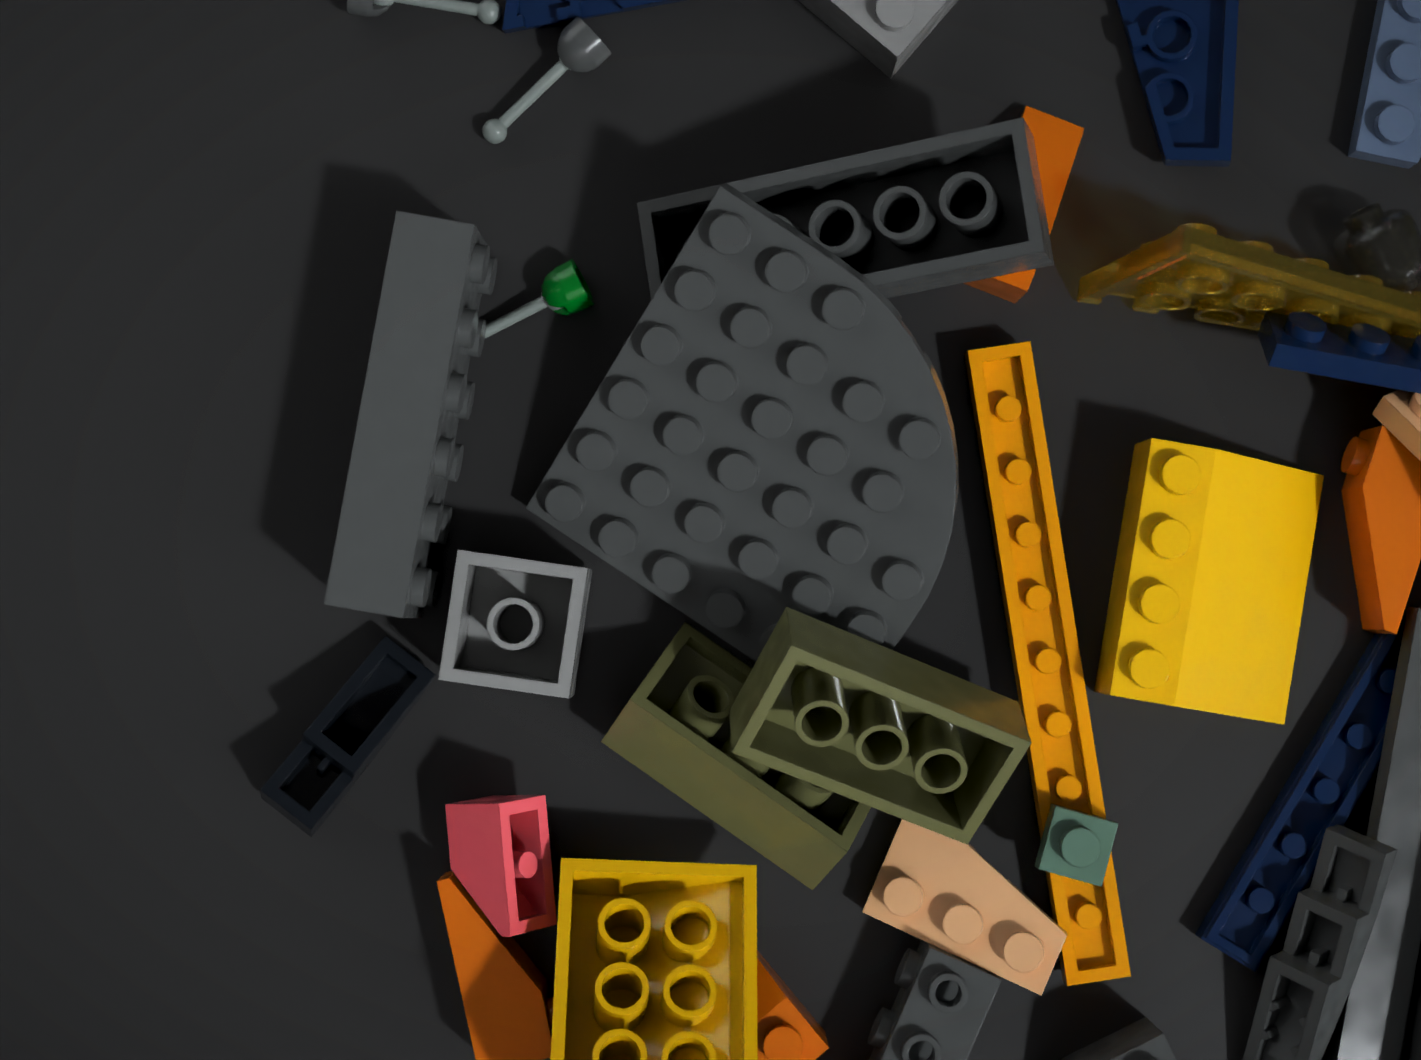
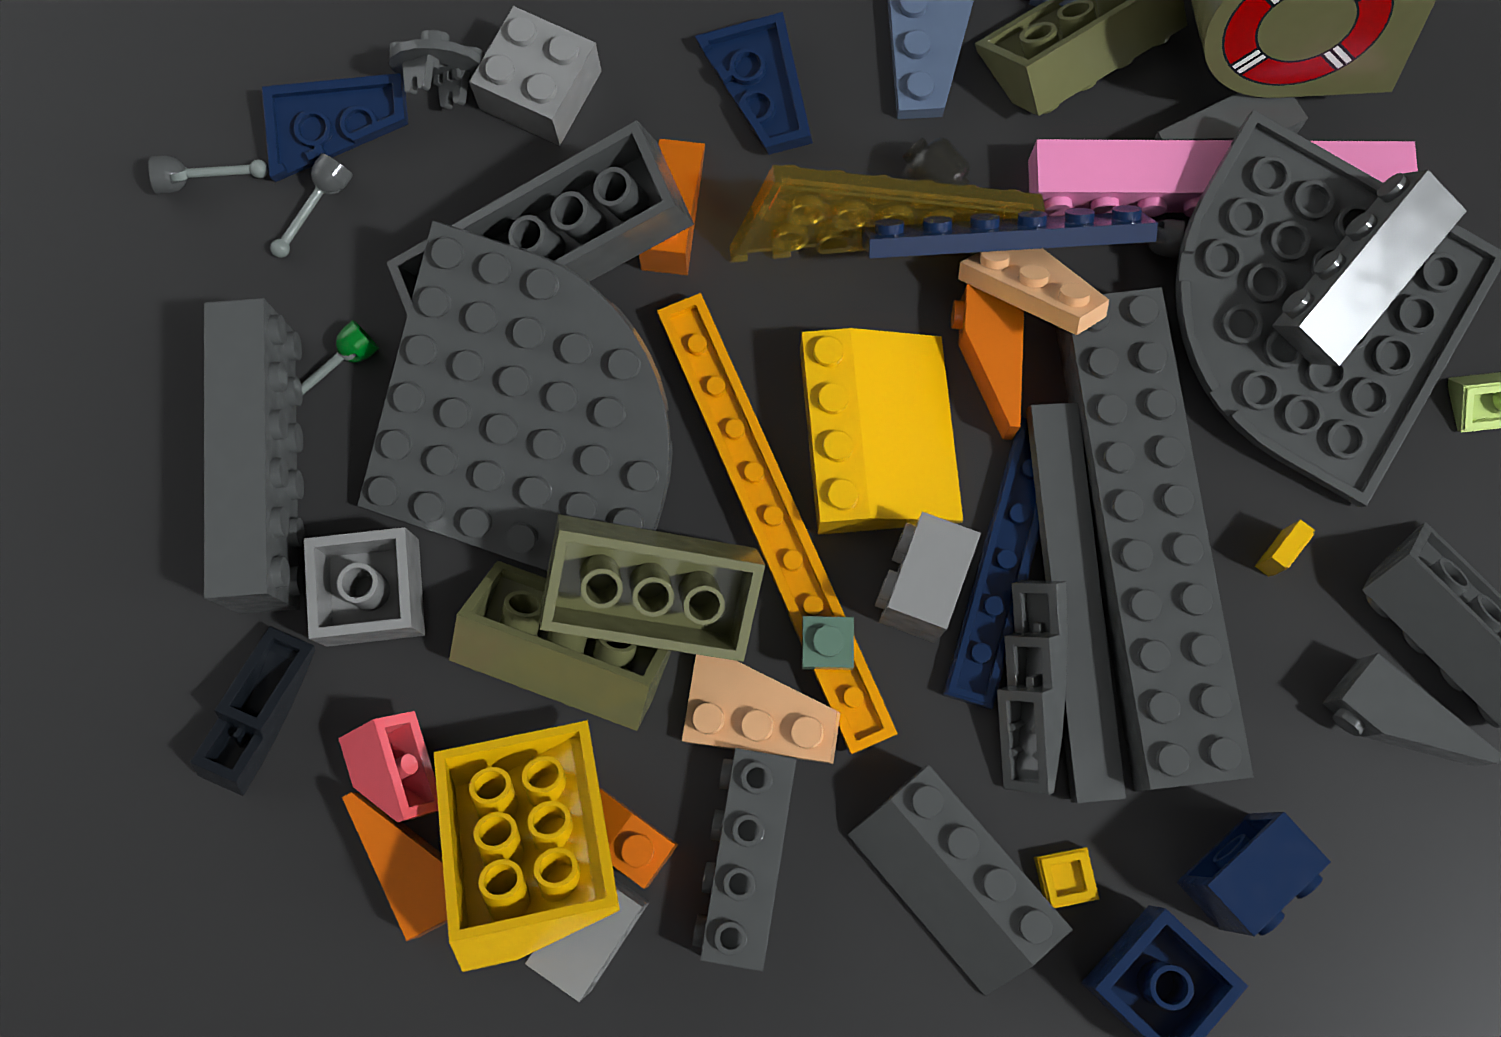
camera: 15 degrees left, 10 degrees down
none -> light grey brick [875,511,981,643]

